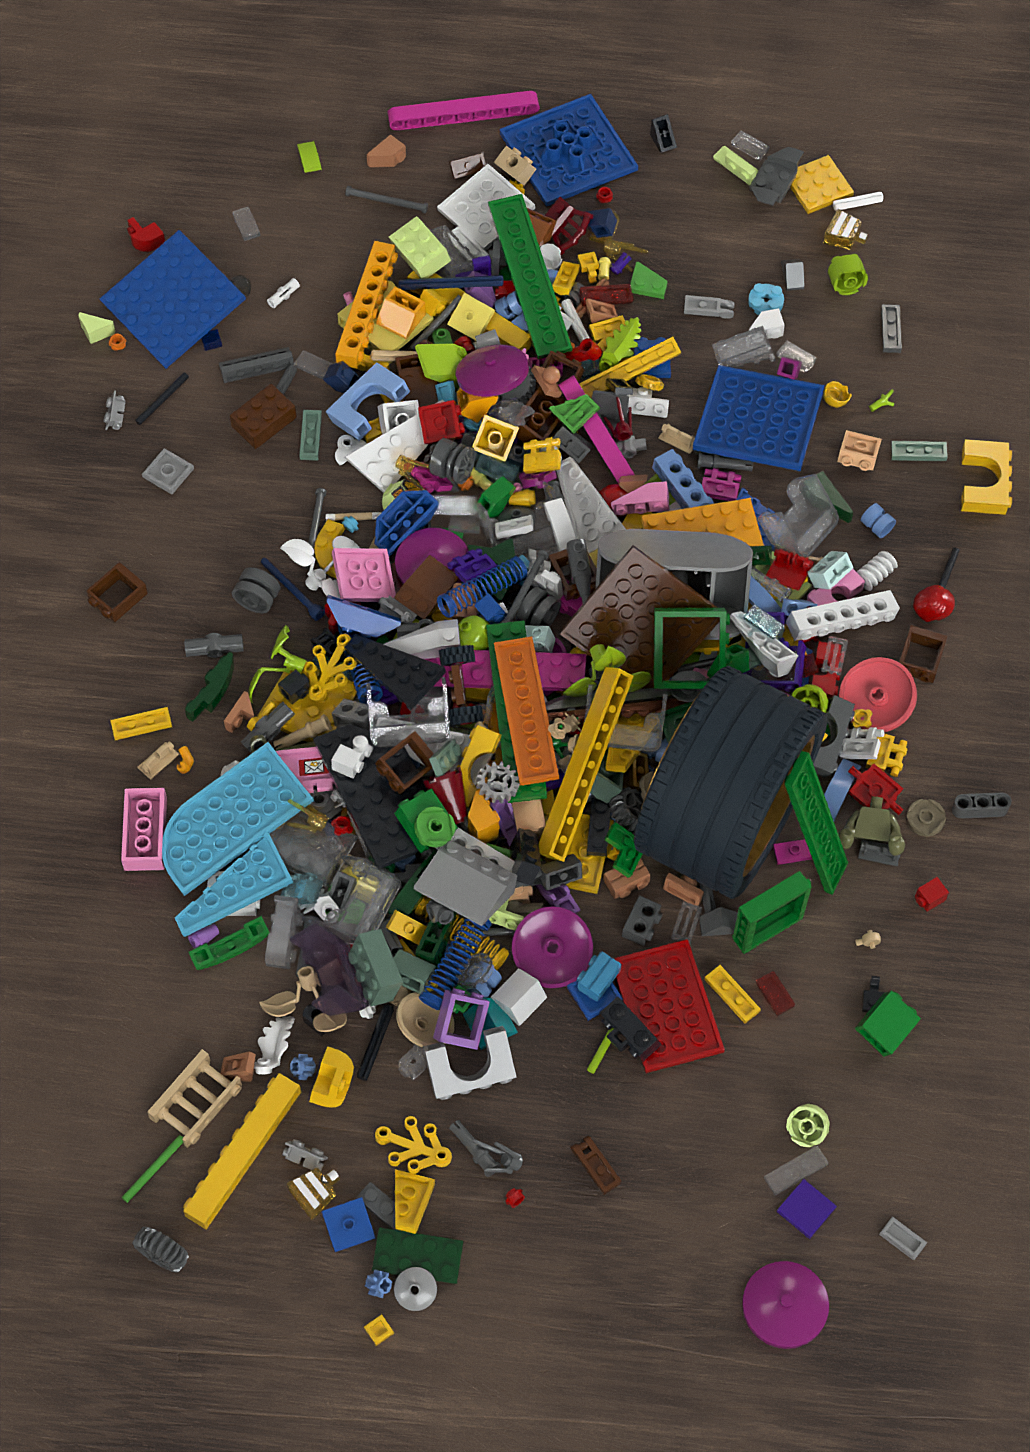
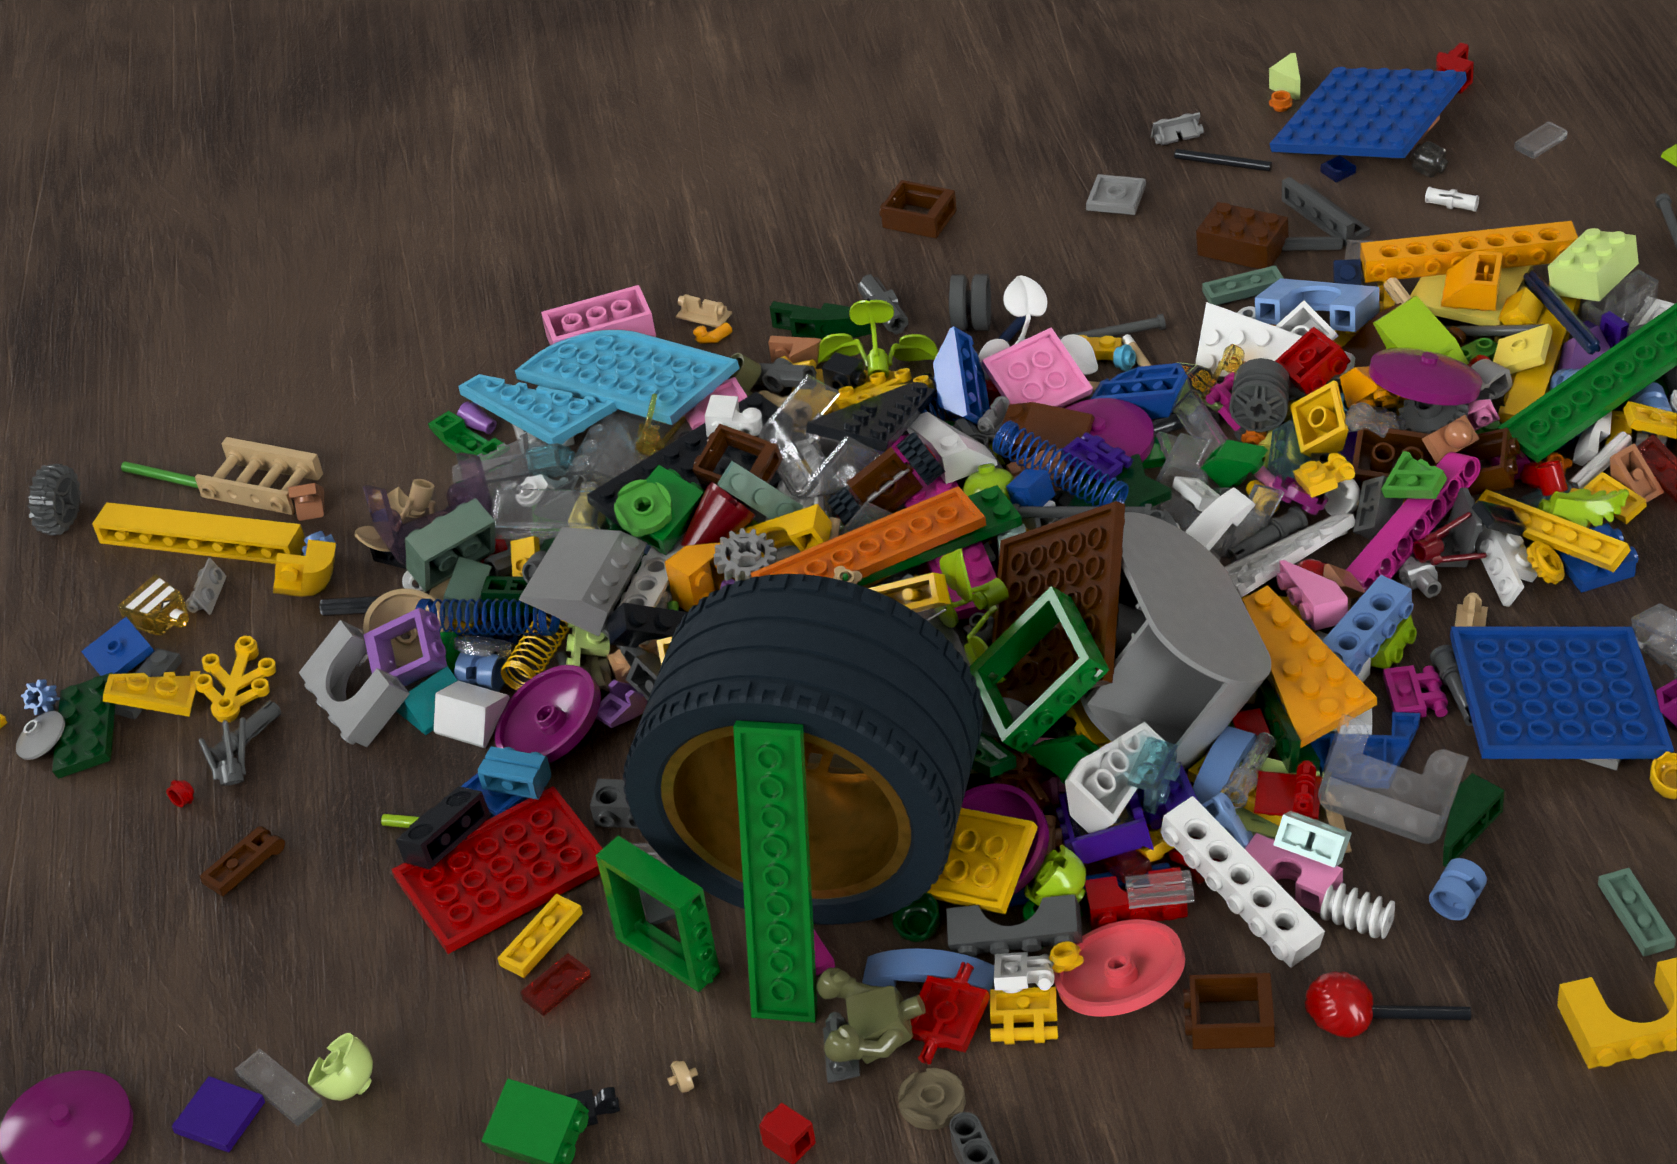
camera: 80 degrees right, 20 degrees down
yellow plate [110,707,172,740] -> none
white plant [254,1016,295,1074] -> none
light nougat plate [837,430,882,471] -> none

